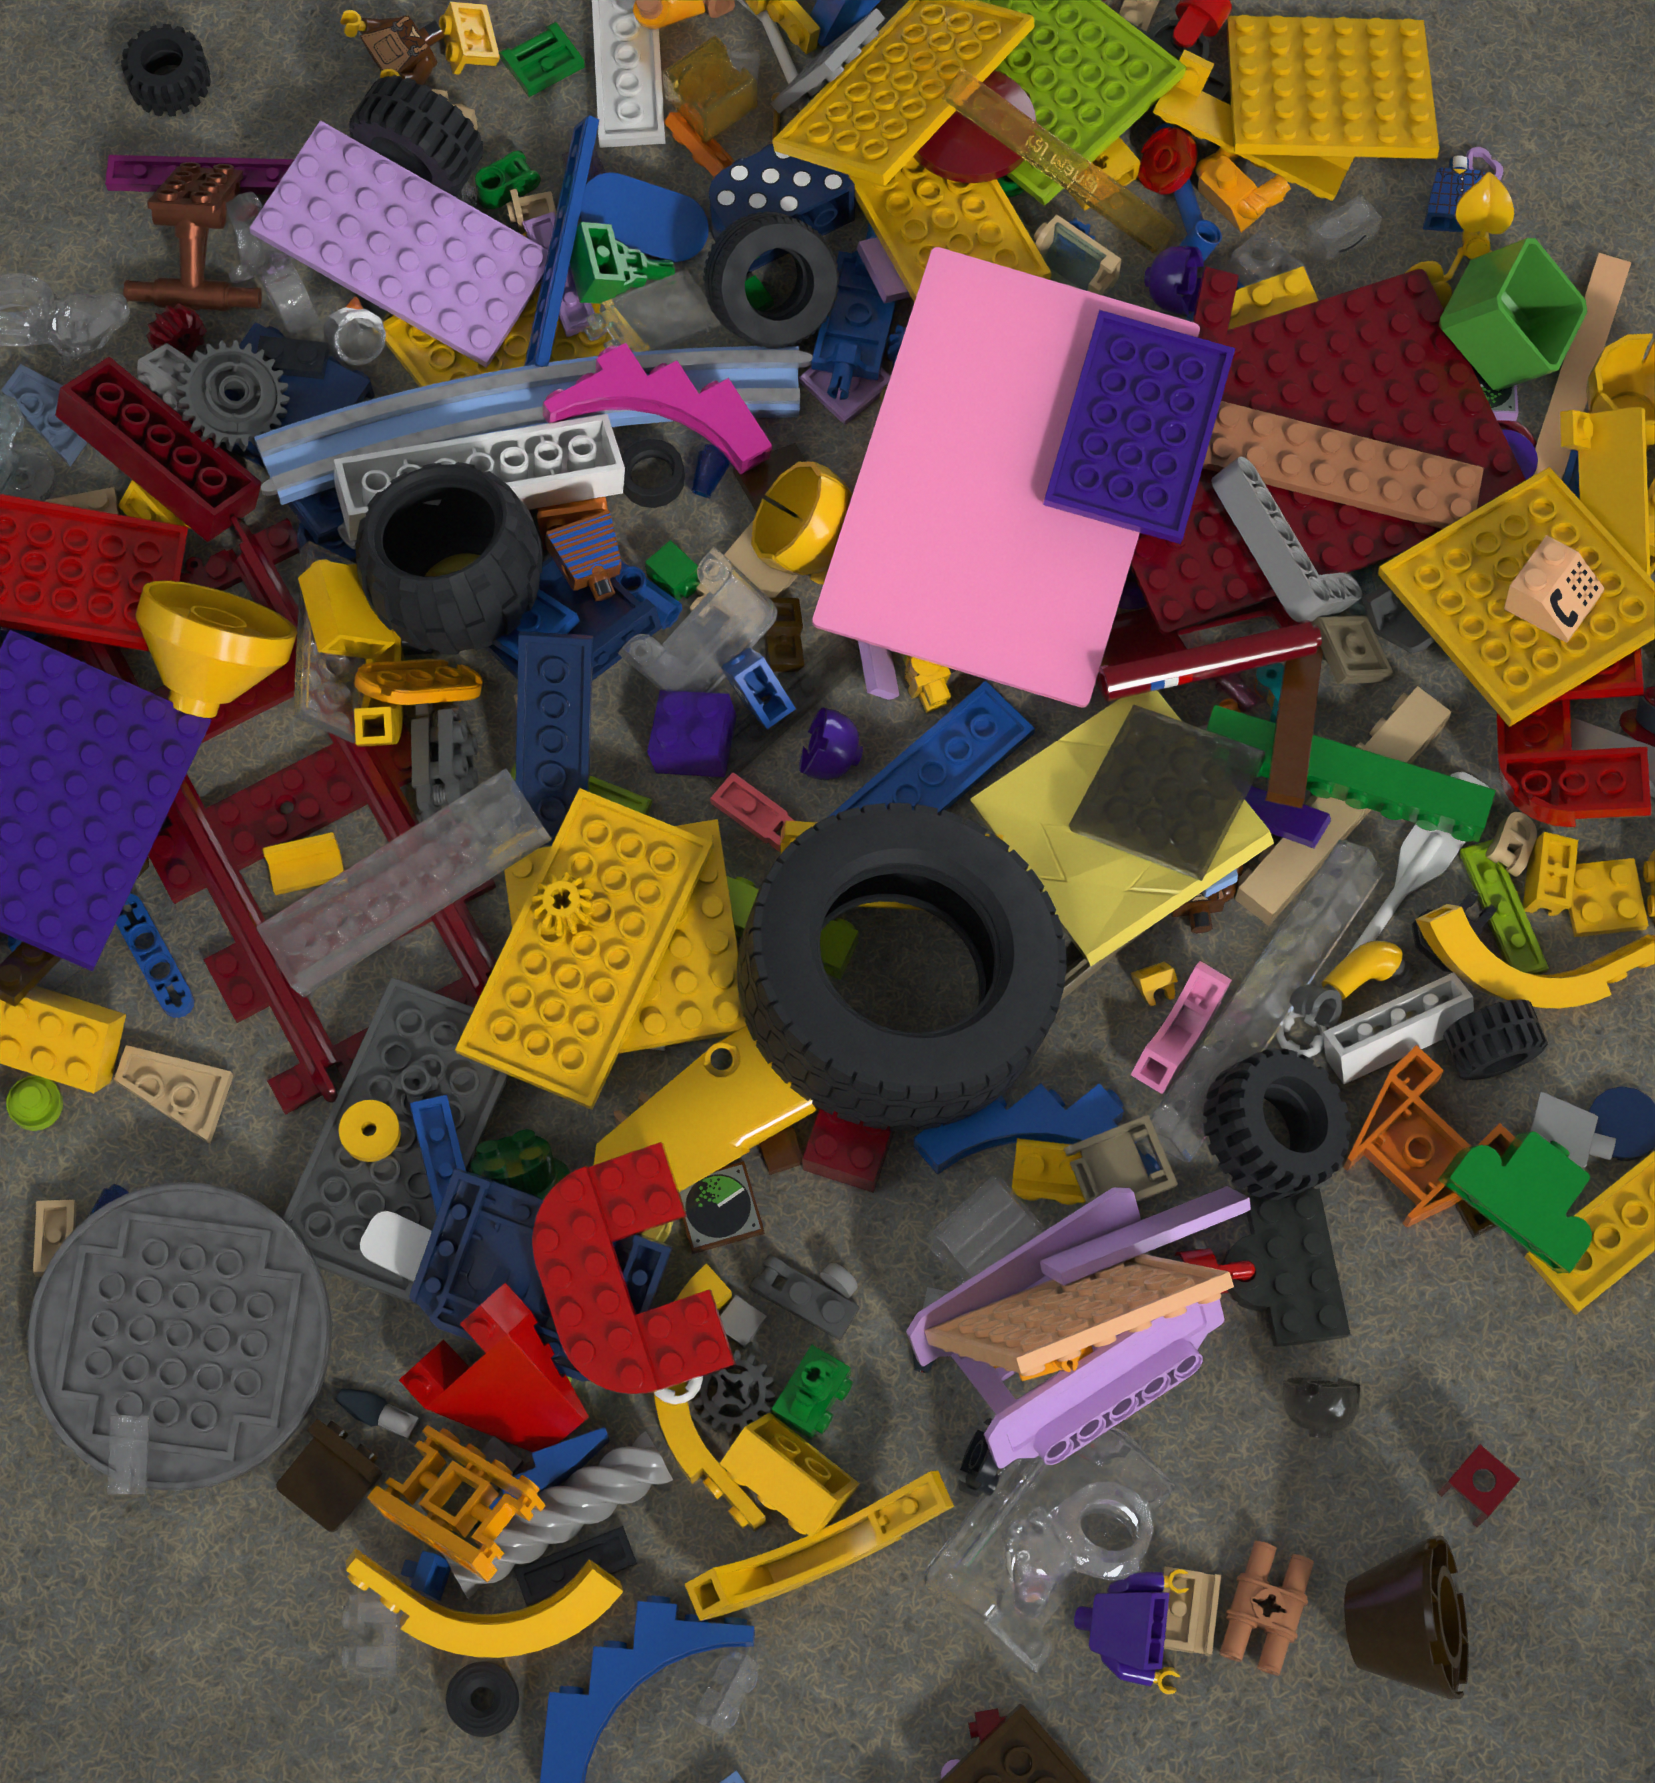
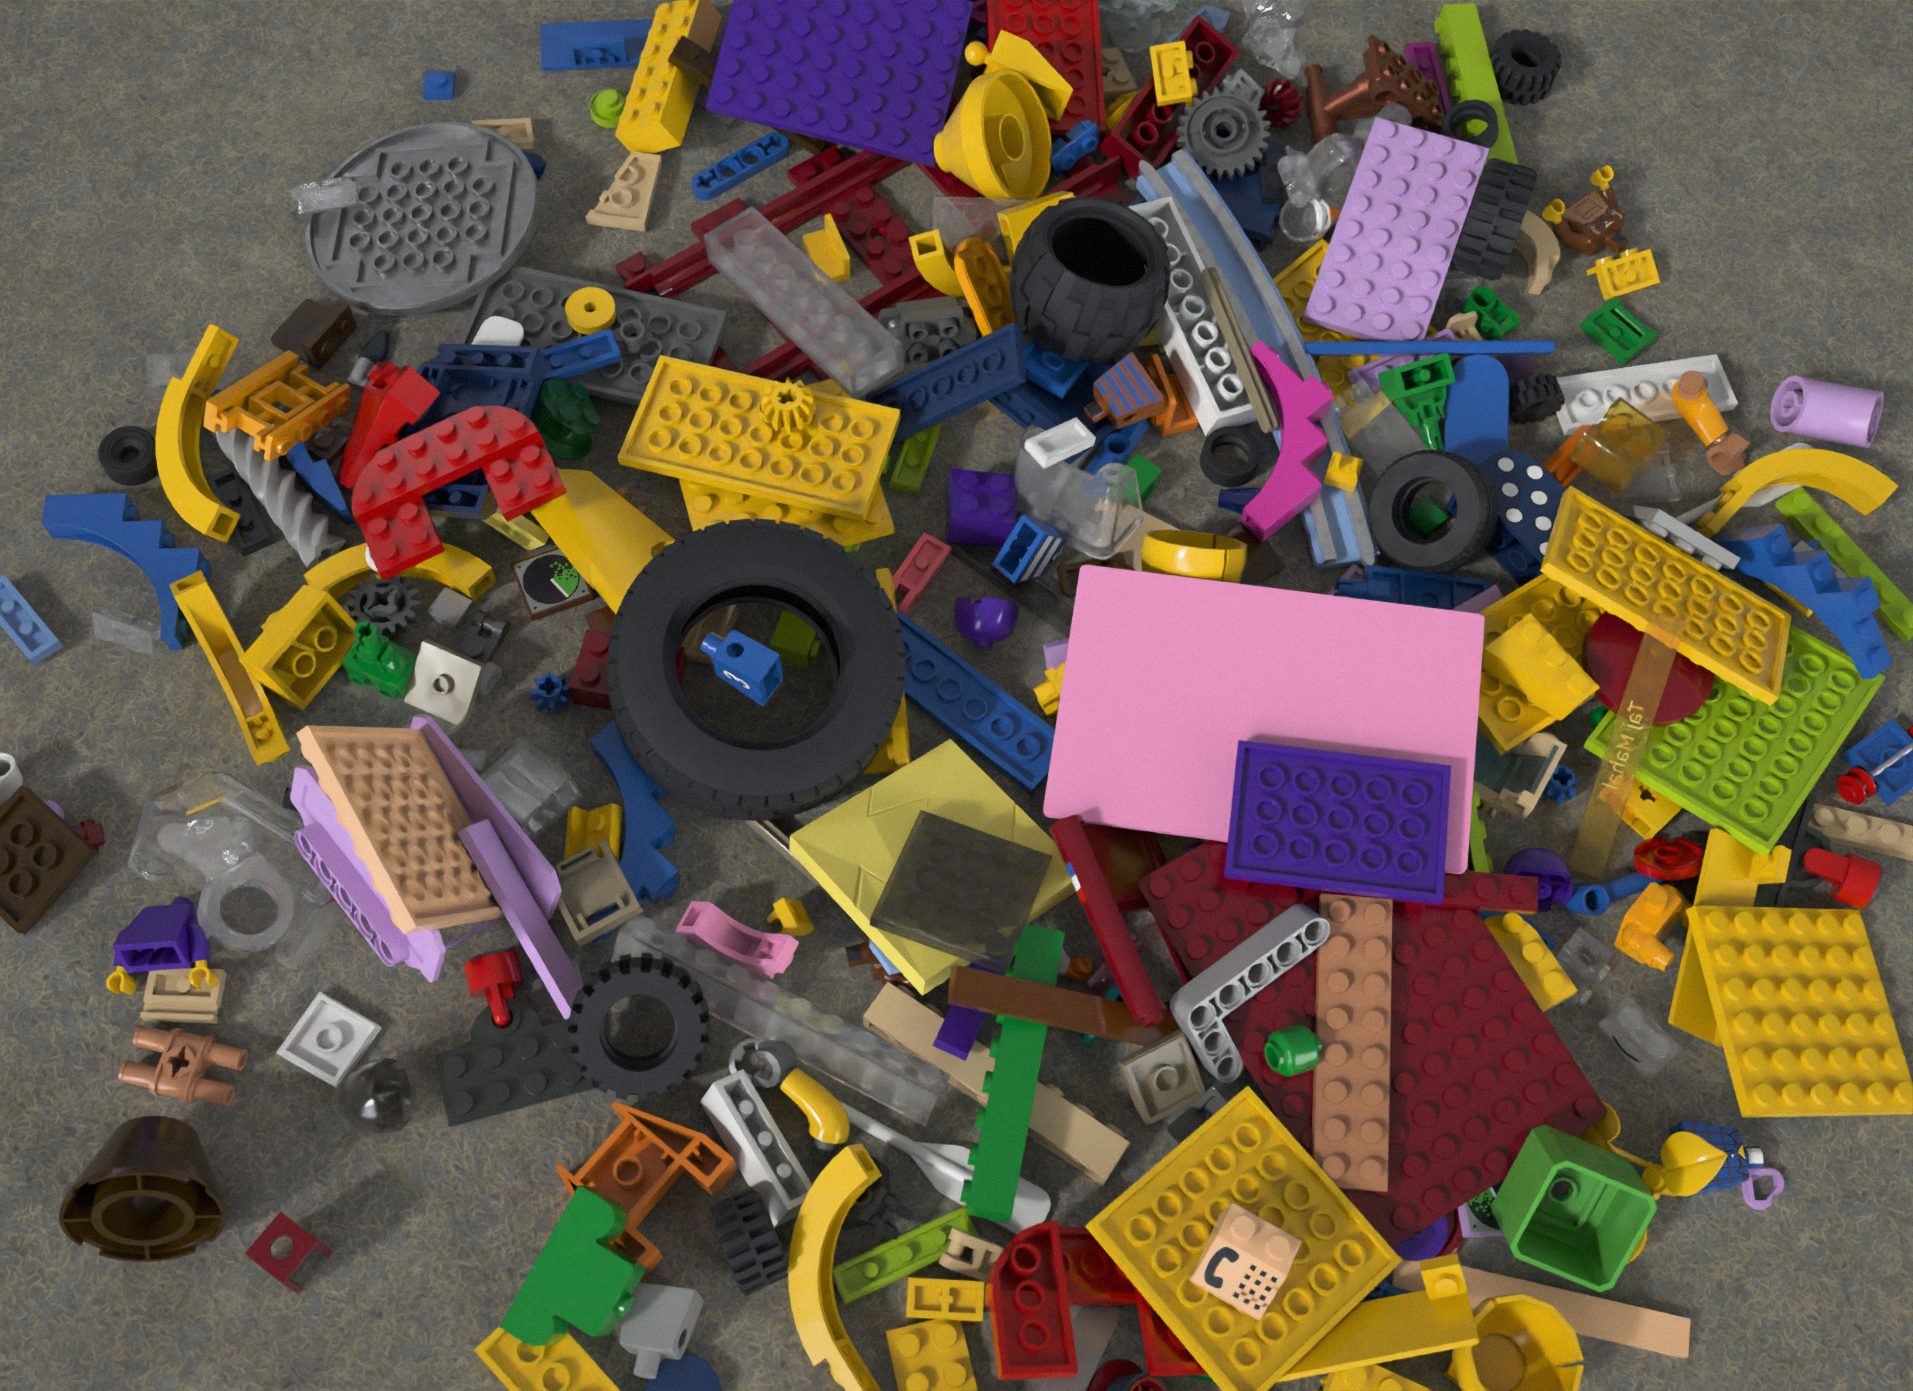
camera: 75 degrees right, 5 degrees down
none -> white tile [276,992,381,1090]
none -> plate [404,639,487,728]
none -> blue gear [529,671,571,715]
none -> blue torso [700,630,783,707]
none -> yellow slope [965,30,1073,121]
none -> white tile [1024,417,1096,469]
none -> blue hinge [1050,120,1102,177]
none -> yellow bracket [1150,41,1197,107]
none -> dark tan axle [1199,267,1280,433]
none -> green head [1264,1024,1322,1077]
none -> clear hinge [1278,146,1321,208]
none -> yellow tile [1323,451,1364,492]
none -> lime brick [1434,3,1519,185]
none -> black tyre [1442,99,1499,149]
none -> yellow wedge [1481,613,1600,721]
none -> black tyre [1509,373,1565,425]

